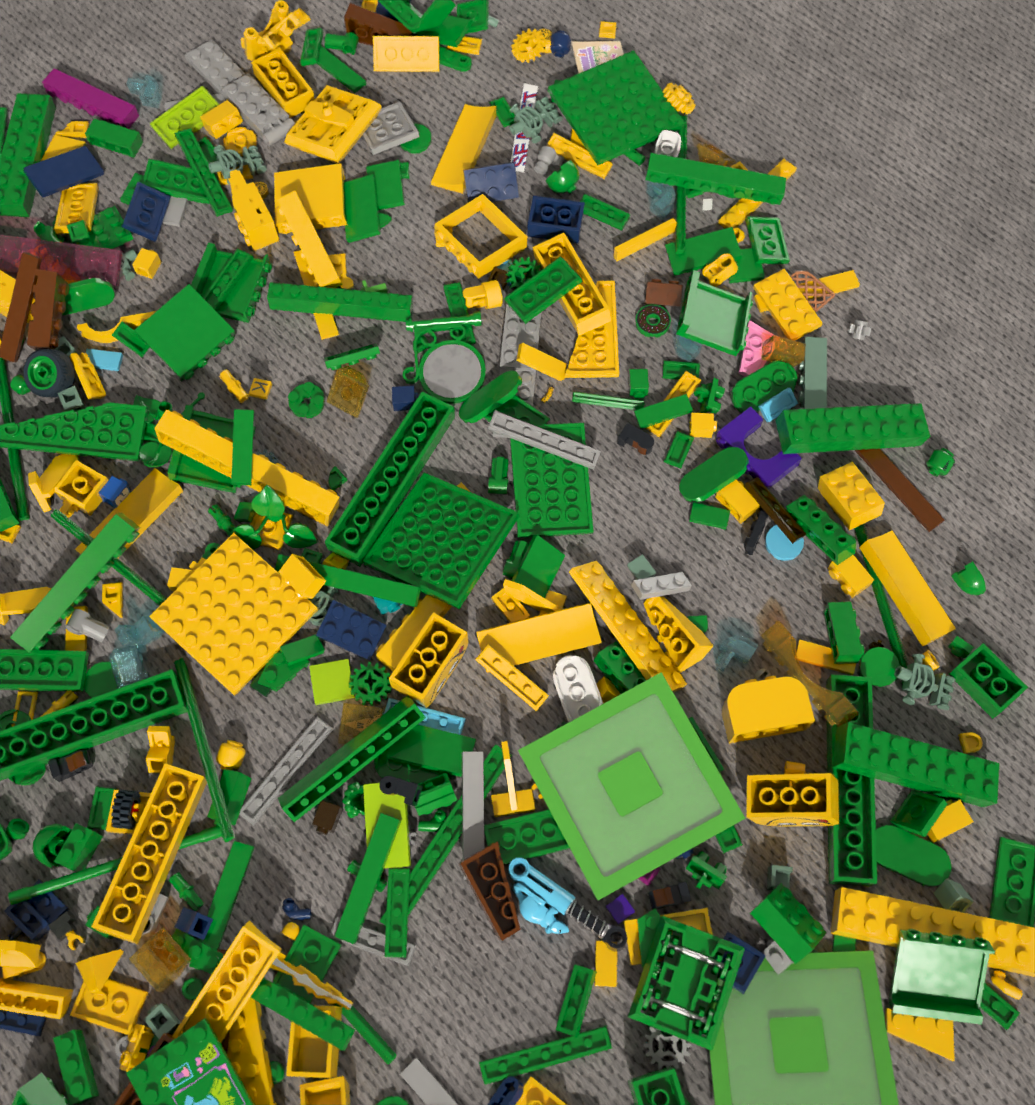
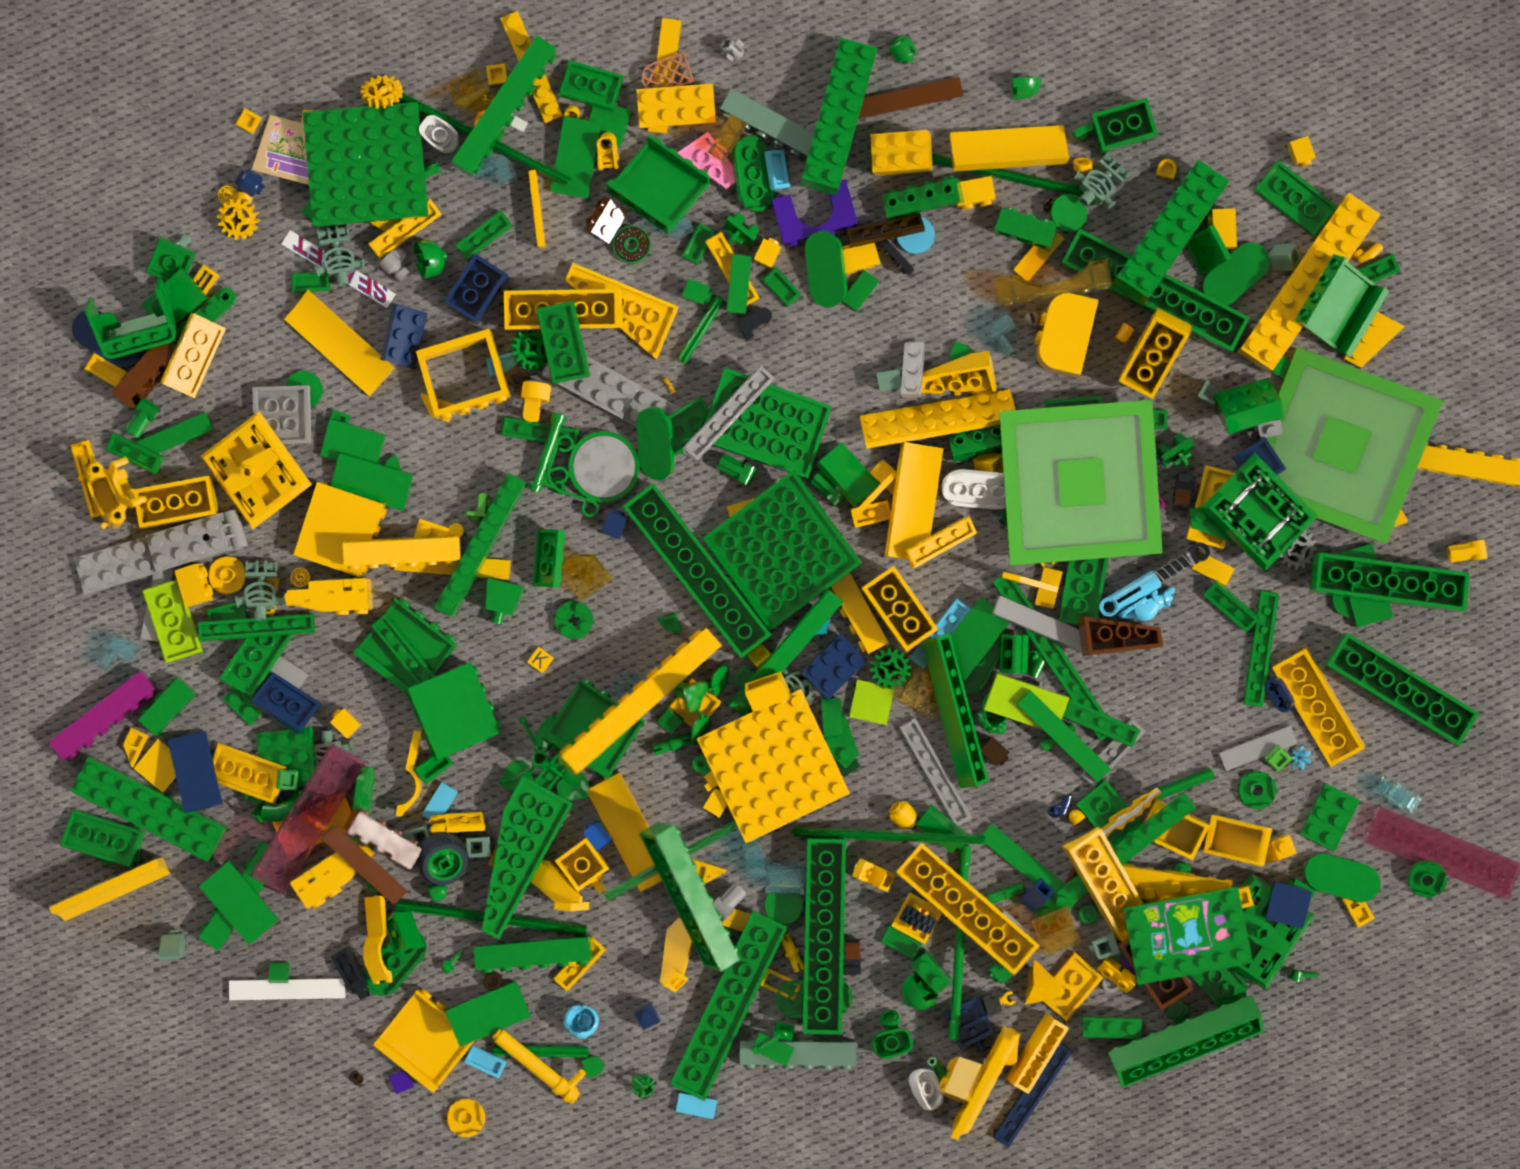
camera: 70 degrees left, 20 degrees up
yellow pin [219,370,249,403] -> none
green tile [231,409,254,486] -> none
black leg [379,776,423,807] -> none
yellow tile [516,342,567,381] -> none
dark purple tile [605,894,635,924] -> none
none -> green torso [485,578,525,625]

